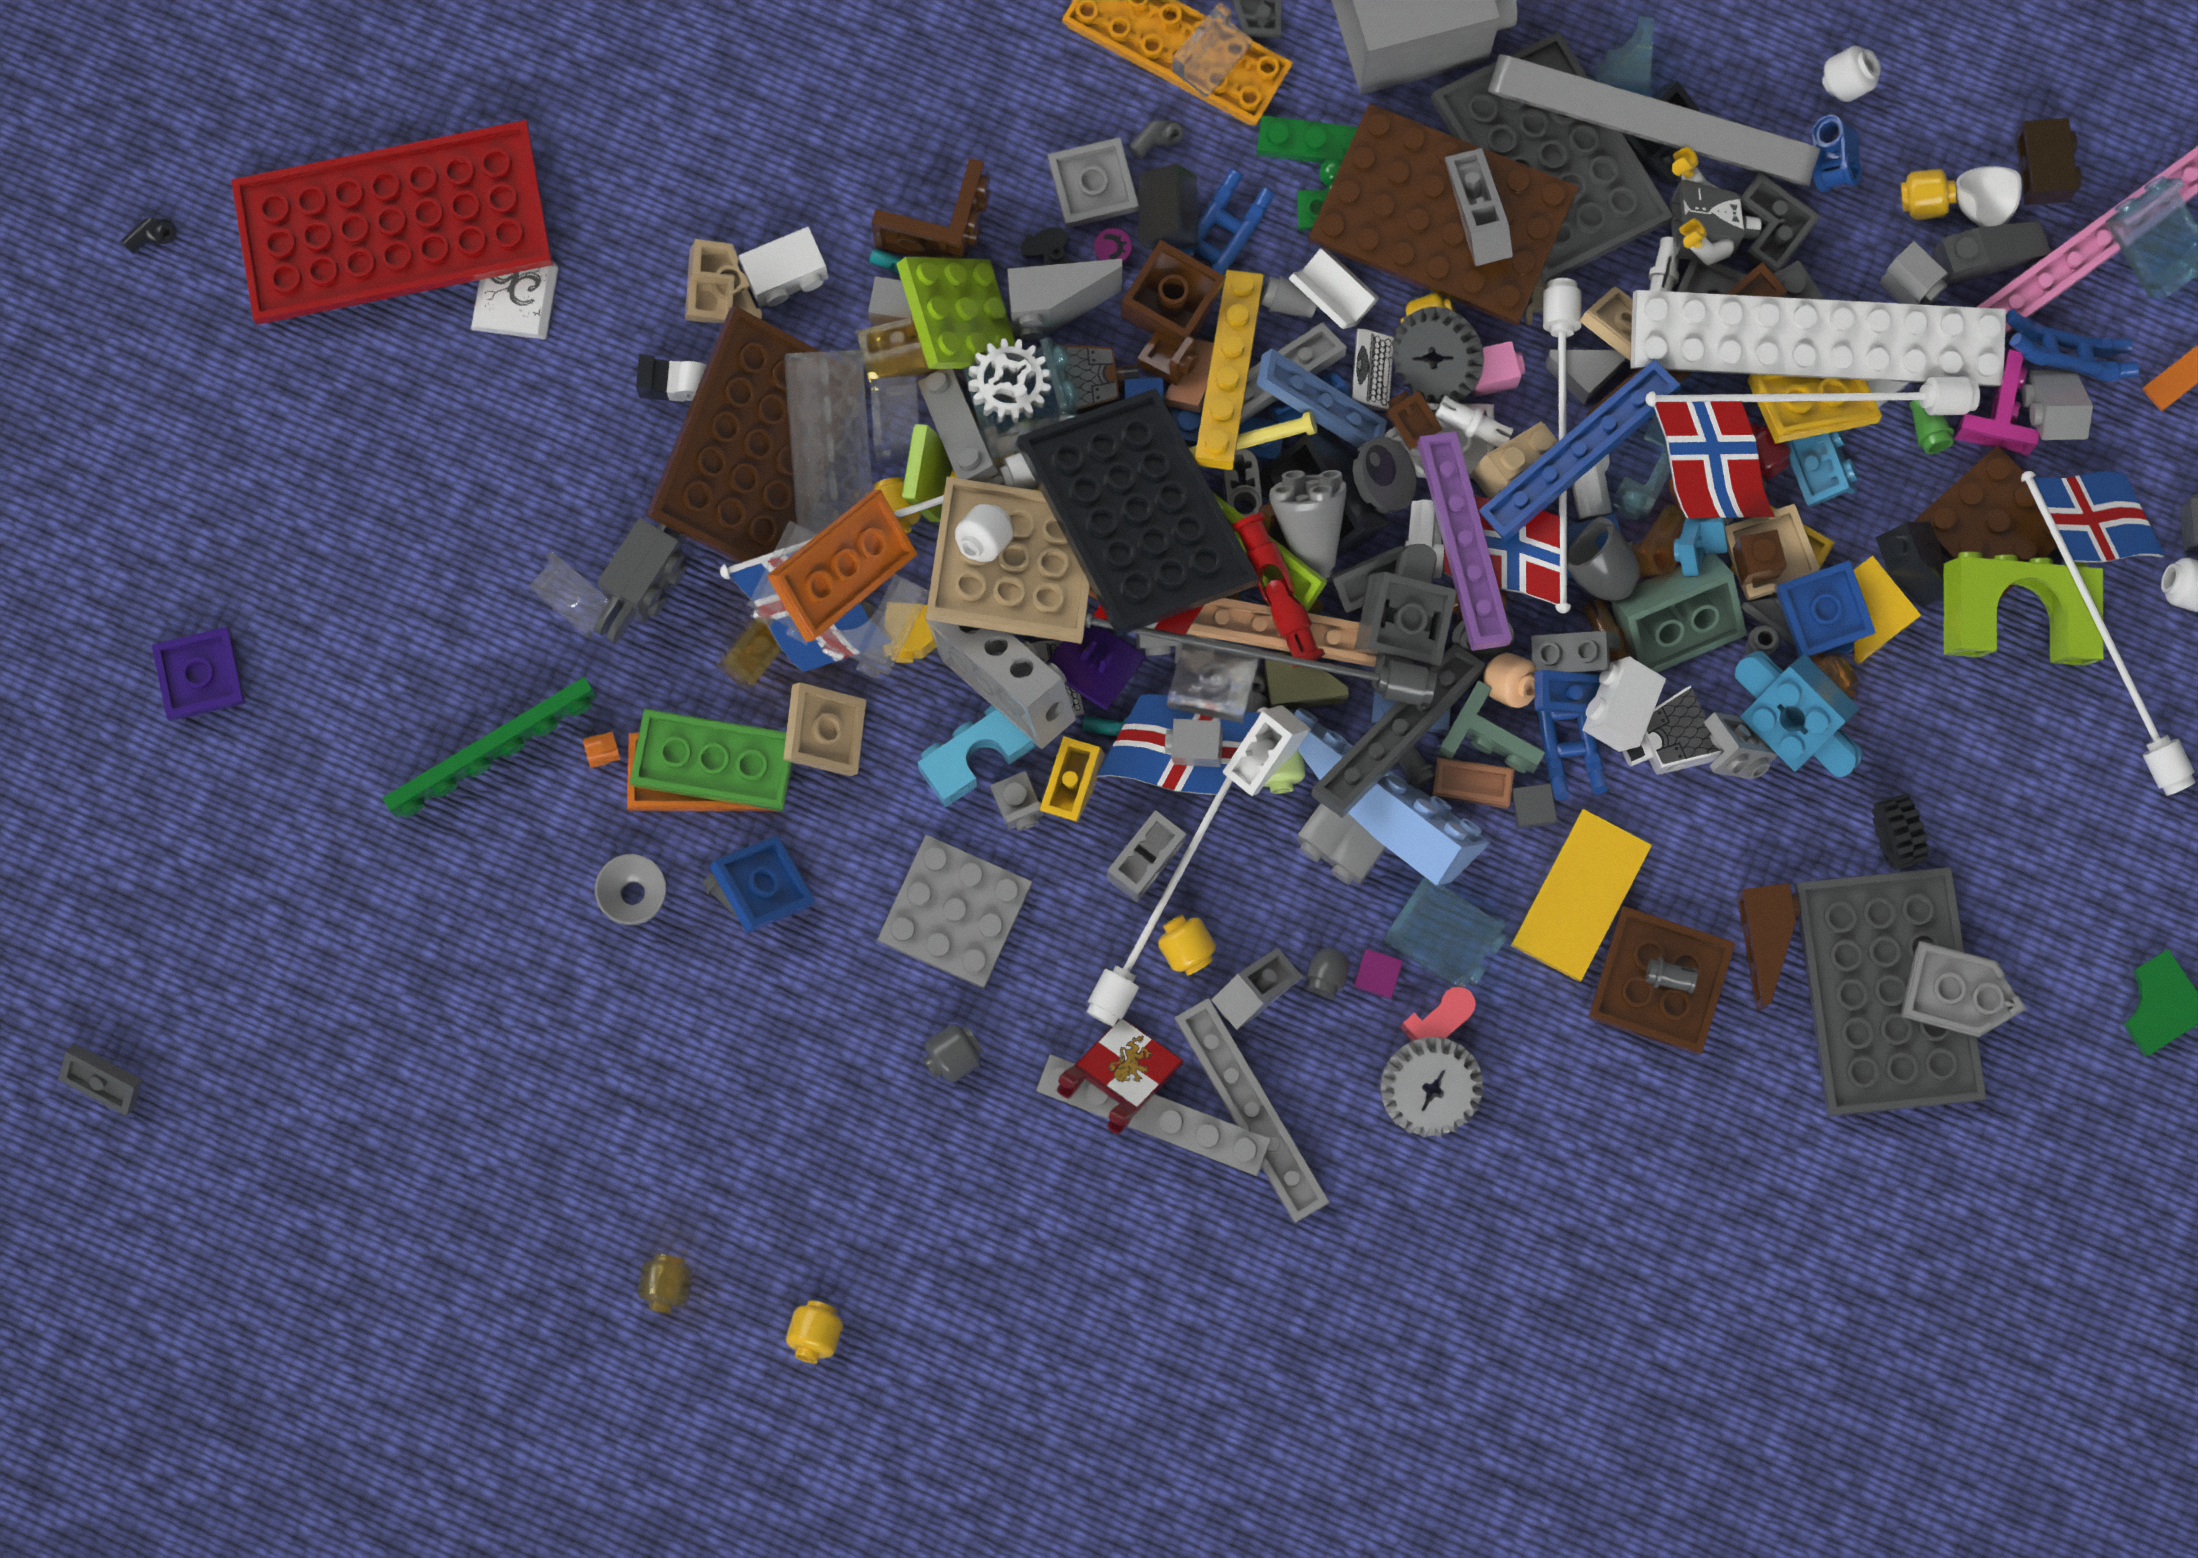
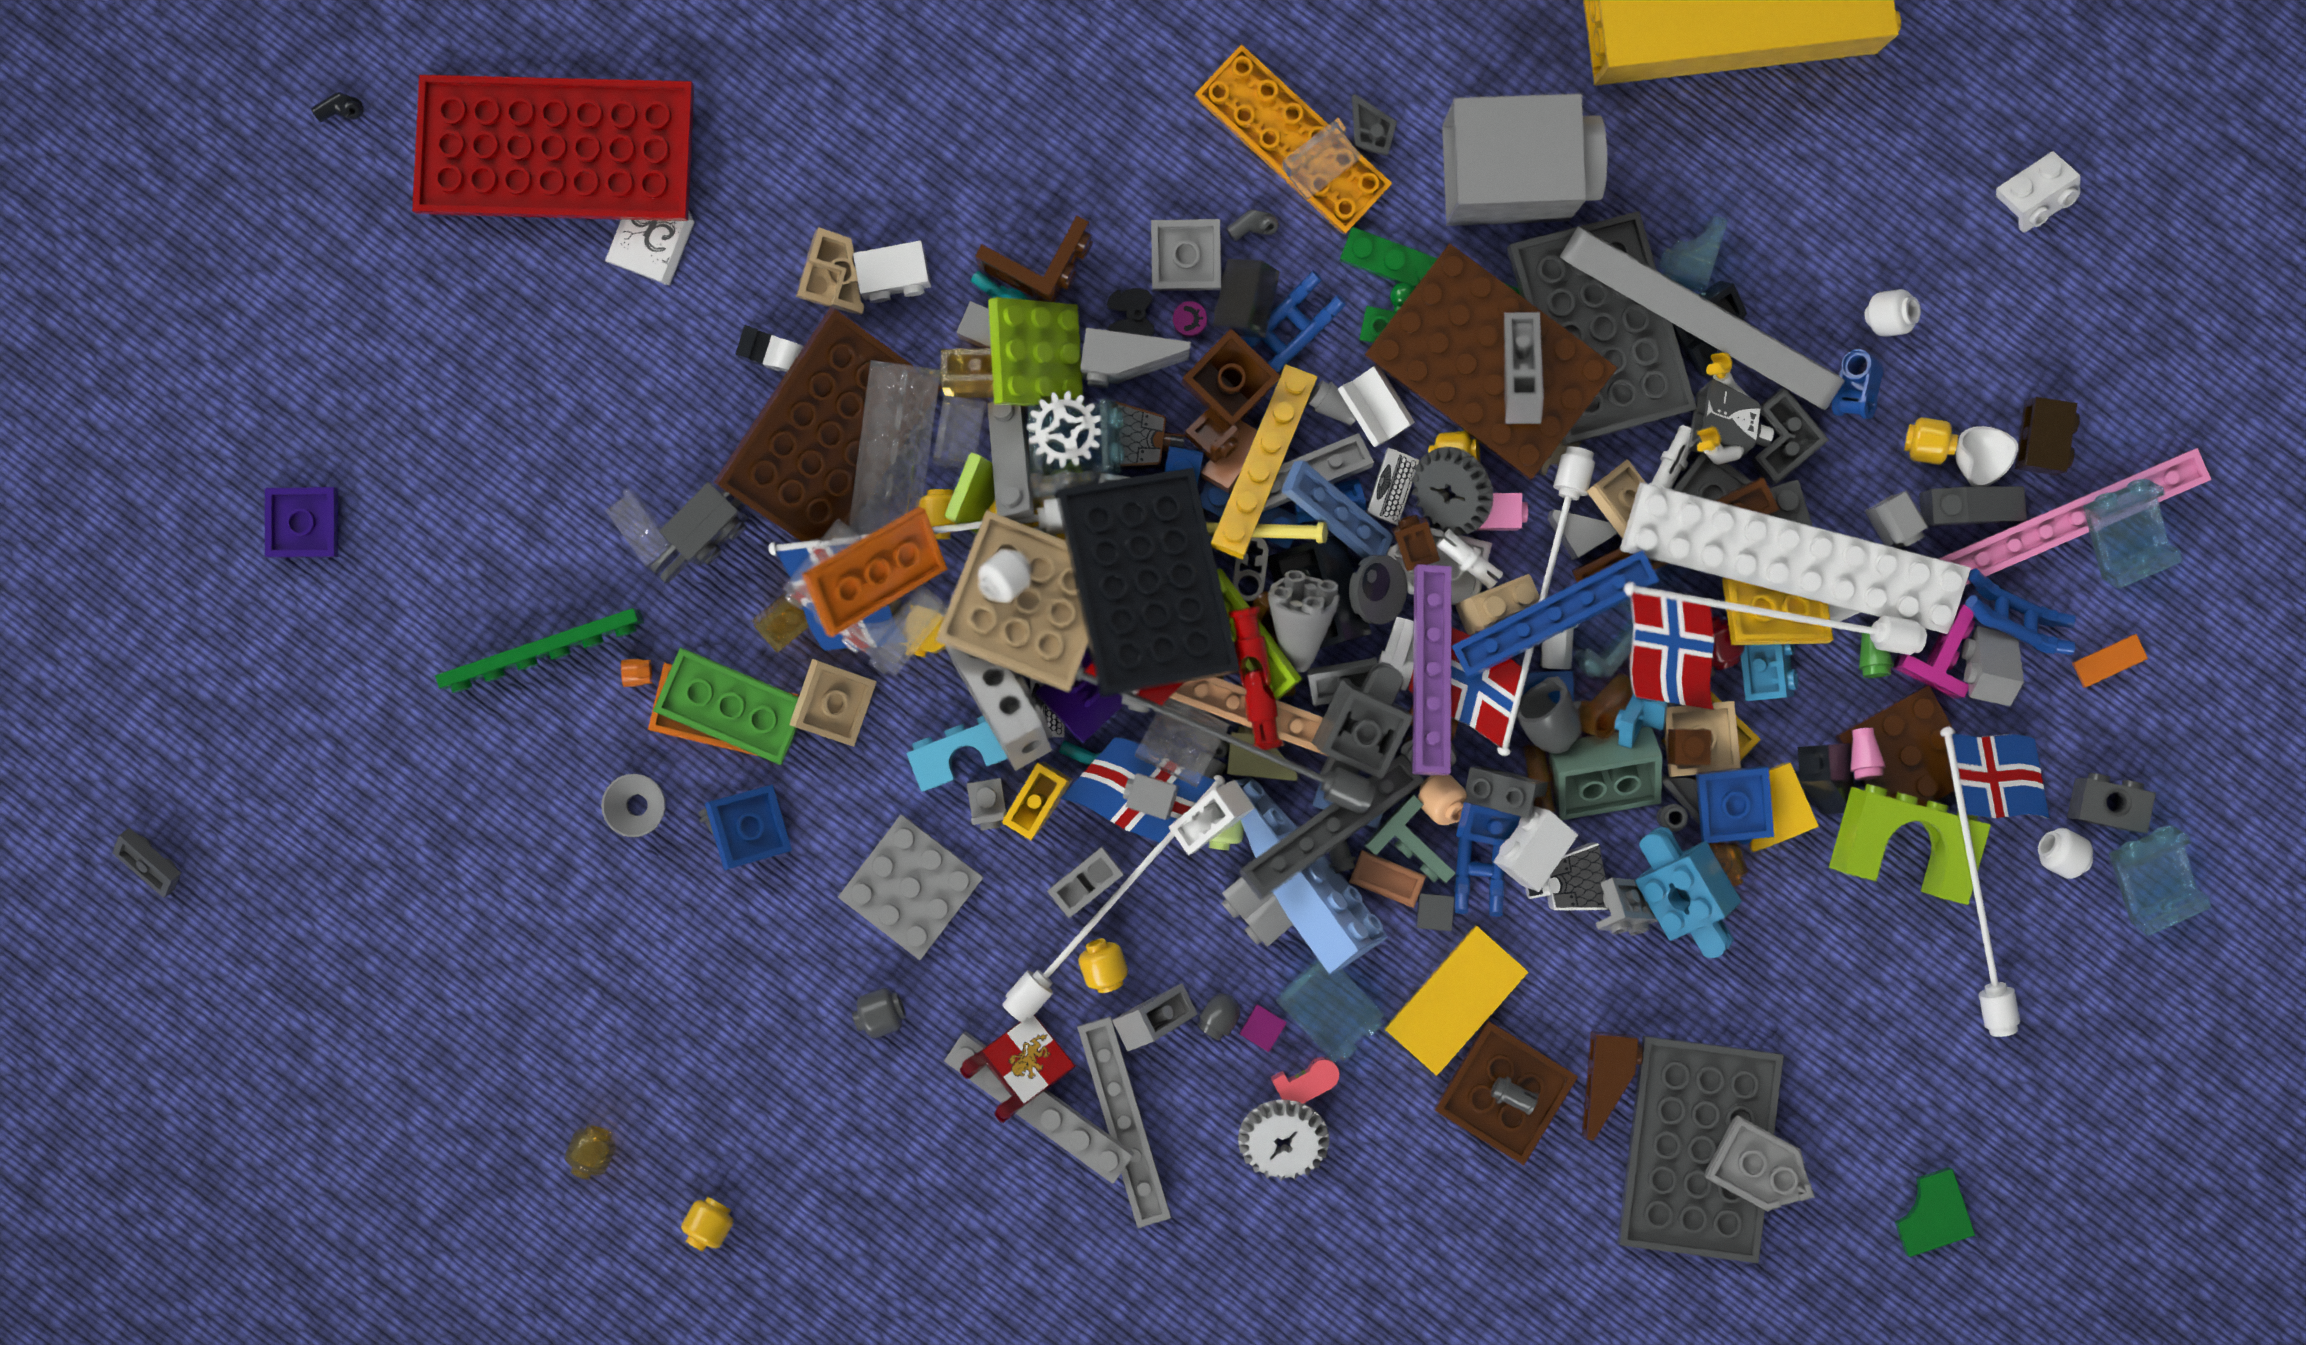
camera: 15 degrees right, 10 degrees up
black tyre [1872,794,1929,870] -> none
none -> bright pink cone [1850,728,1886,780]

